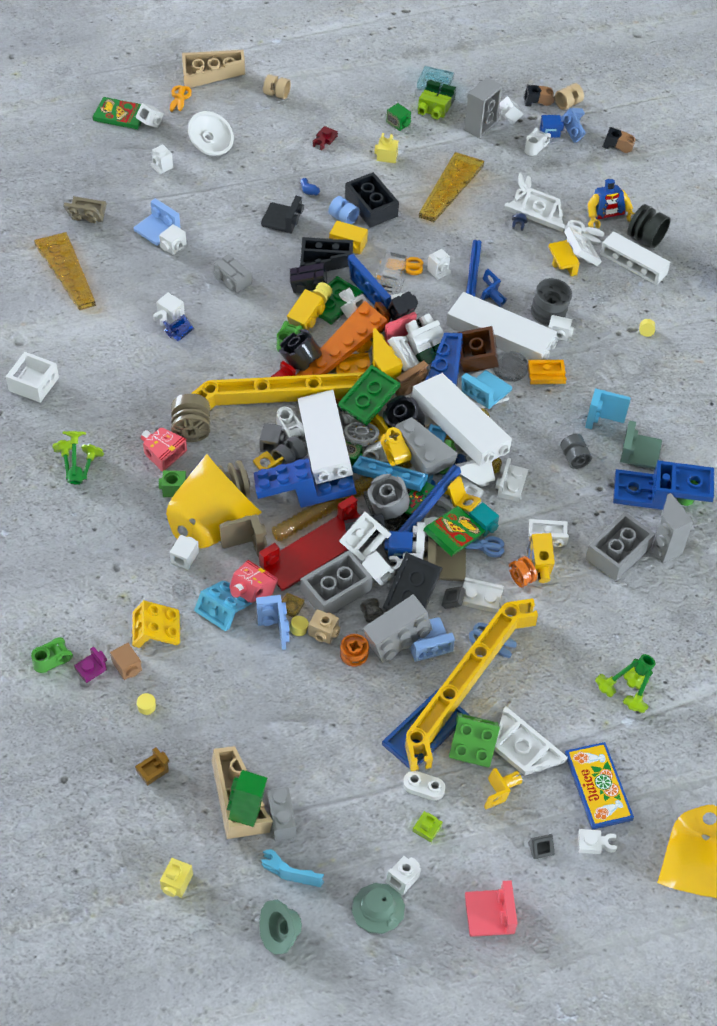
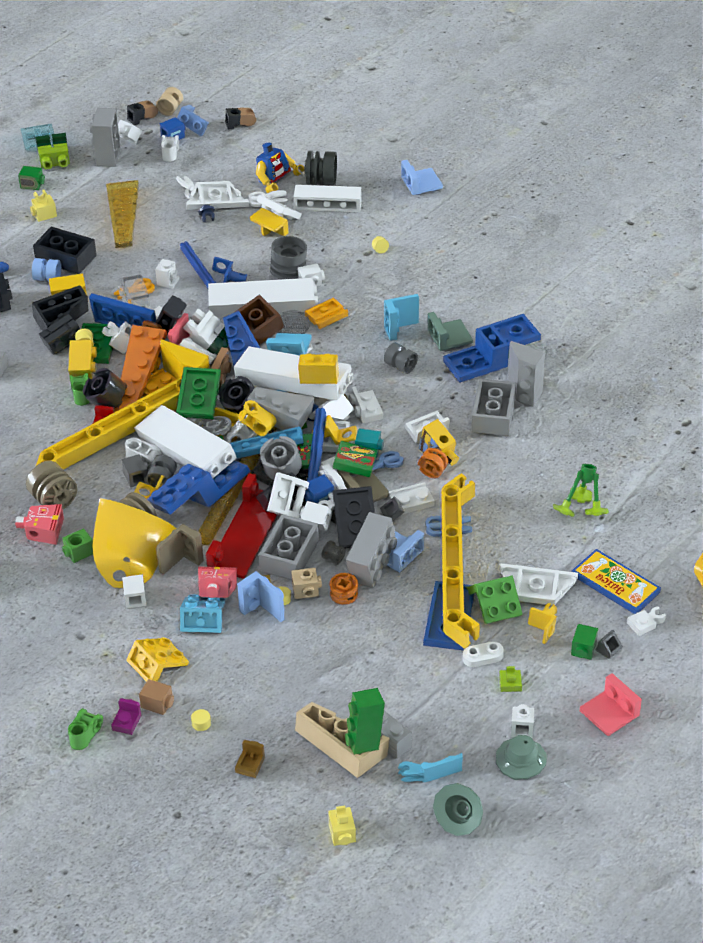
camera: 30 degrees left, 10 degrees down
none -> yellow brick [298,354,339,384]
none -> green brick [571,624,598,660]

